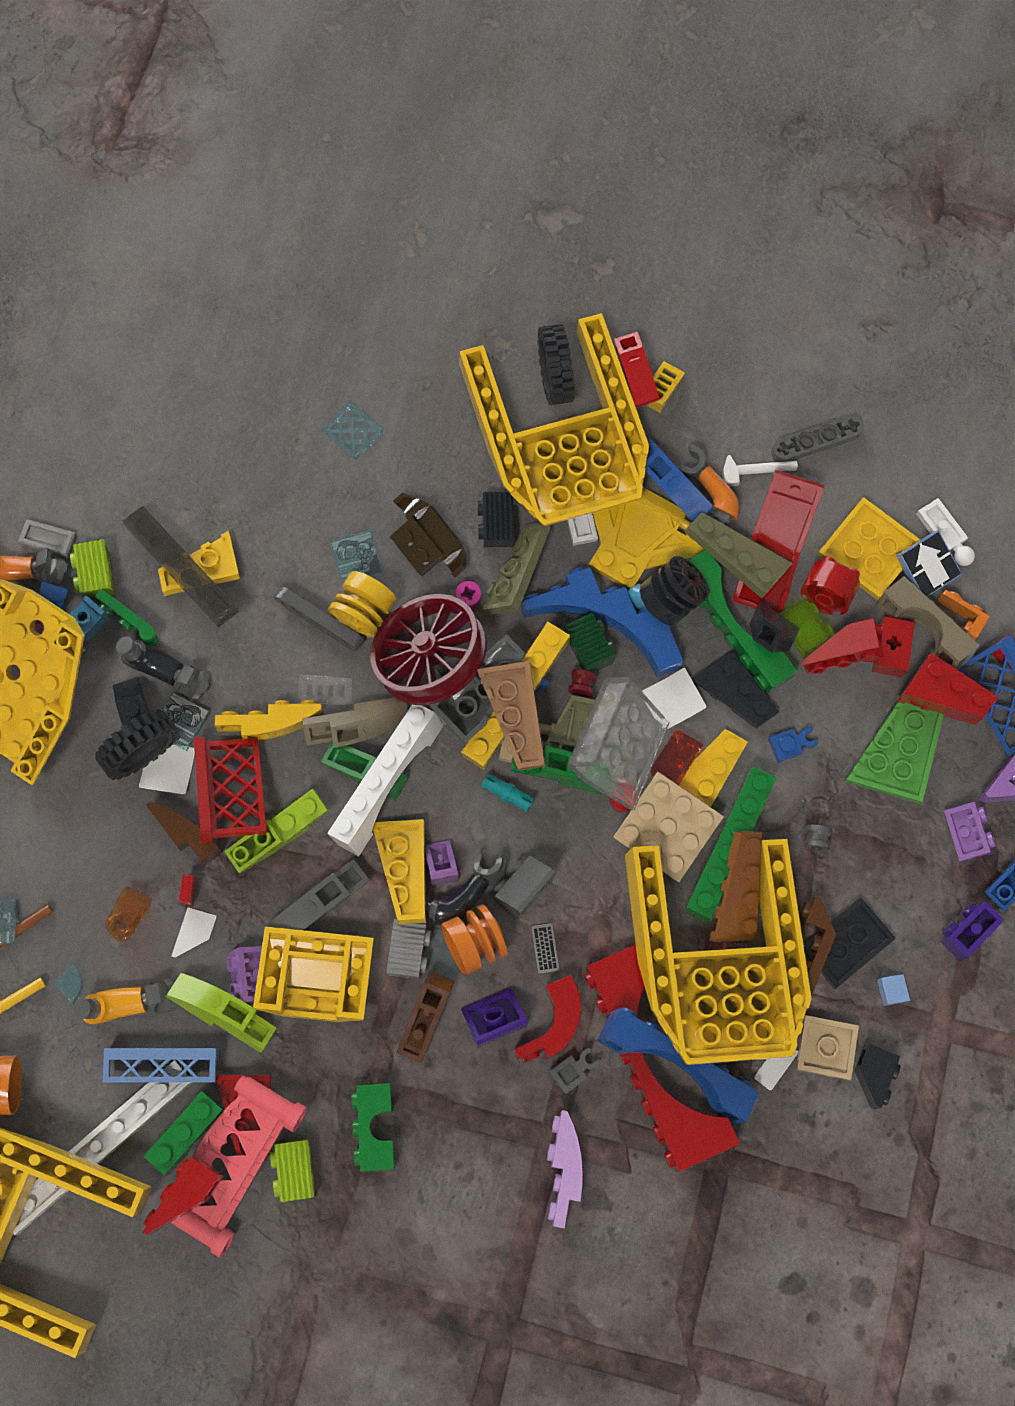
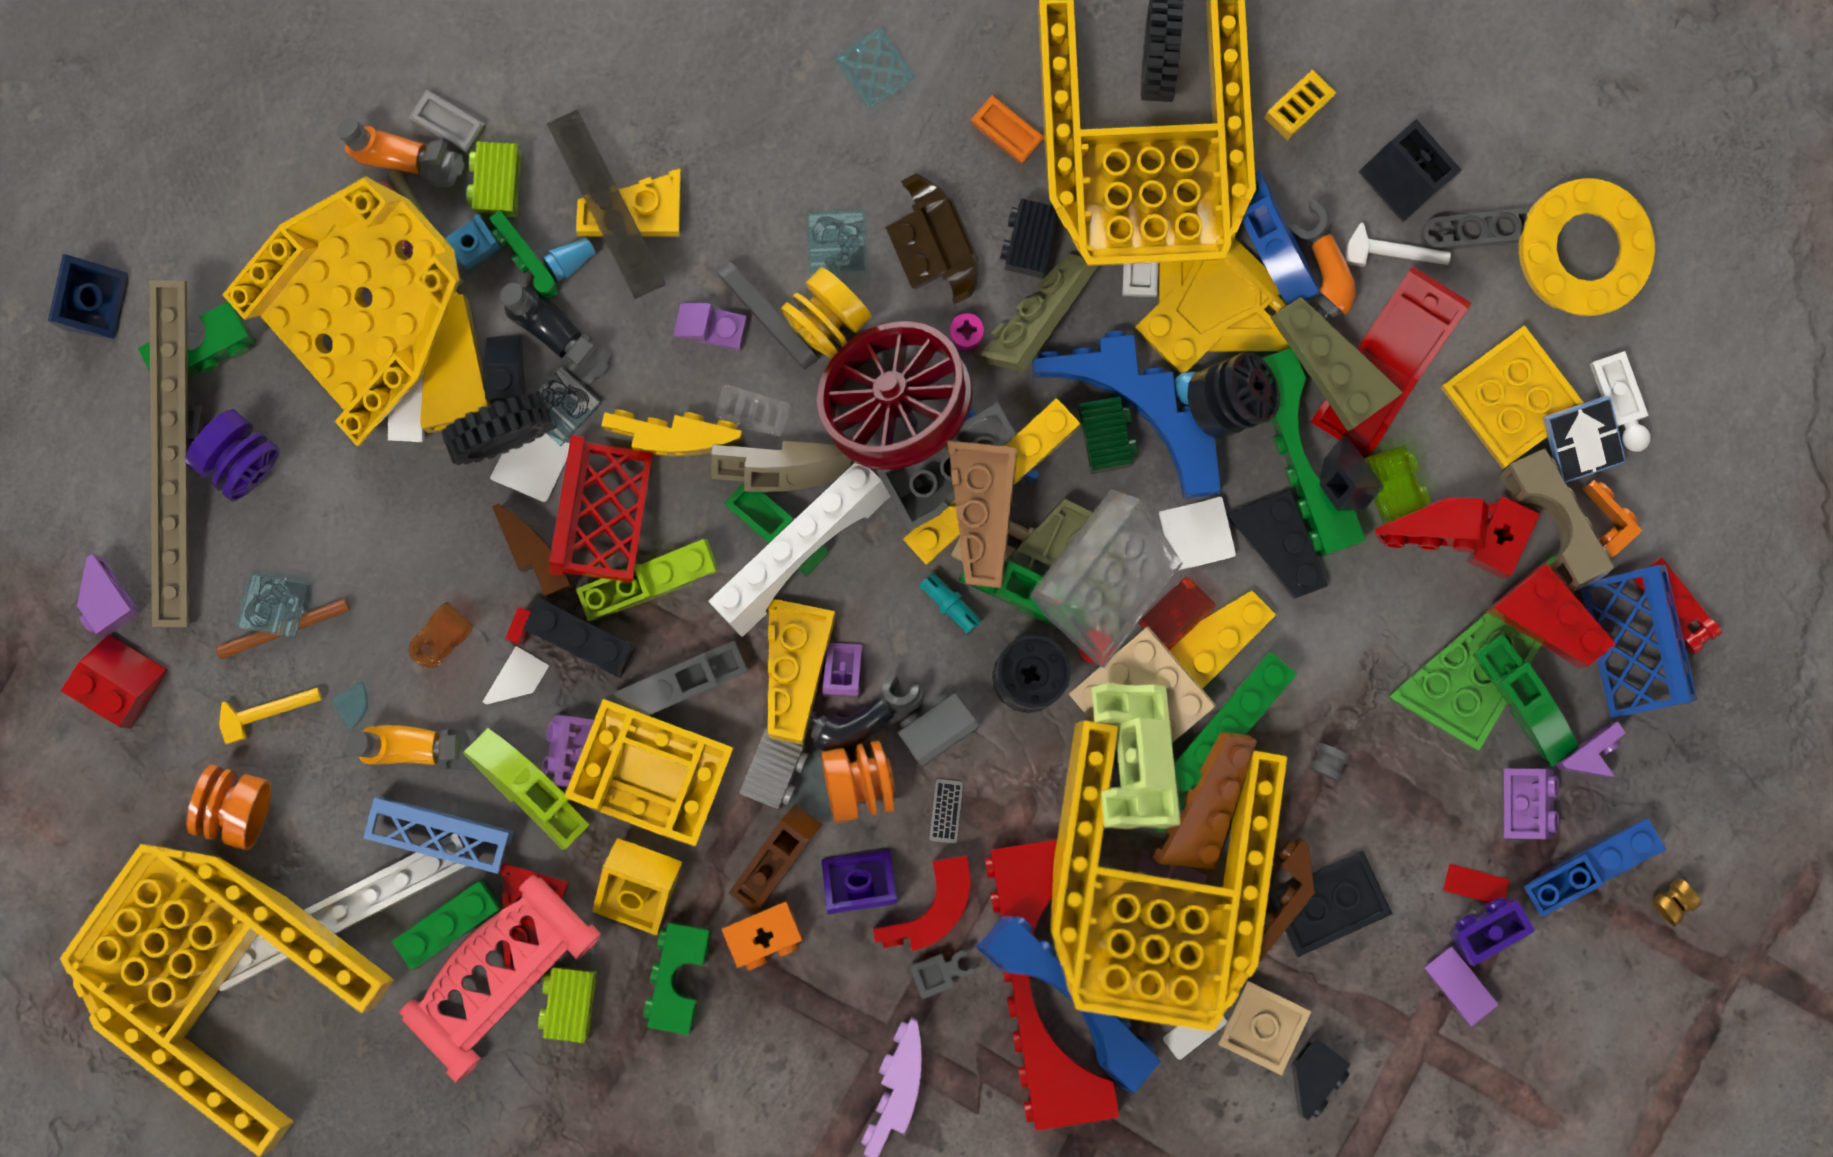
camera: 25 degrees right, 10 degrees up
blue beam [38,581,68,609] -> none
red slope [142,1157,224,1235] -> none
dark red wheel [568,669,597,698] -> none
red slope [614,331,660,408] -> none
blue plate [768,727,818,763] -> none
red brick [800,556,860,615] -> none
light blue slope [877,974,910,1006] -> none
none -> white slope [388,370,425,442]
none -> yellow slope [420,292,492,433]
none -> black arch [523,598,636,678]
none -> dark azure cone [542,237,596,282]
none -> yellow slope [592,838,682,935]
none -> medium lavender slope [673,303,747,351]
none -> orange brick [721,901,804,971]
none -> orange tile [970,95,1044,165]
none -> black wheel [992,635,1071,713]
none -> yellowish green bracket [1092,683,1180,829]
none -> black slope [1358,119,1462,223]
none -> medium lavender slope [1424,946,1499,1028]
none -> red sticker [1443,863,1510,903]
none -> green slope [1472,634,1579,767]
none -> yellow plate [1519,179,1655,317]

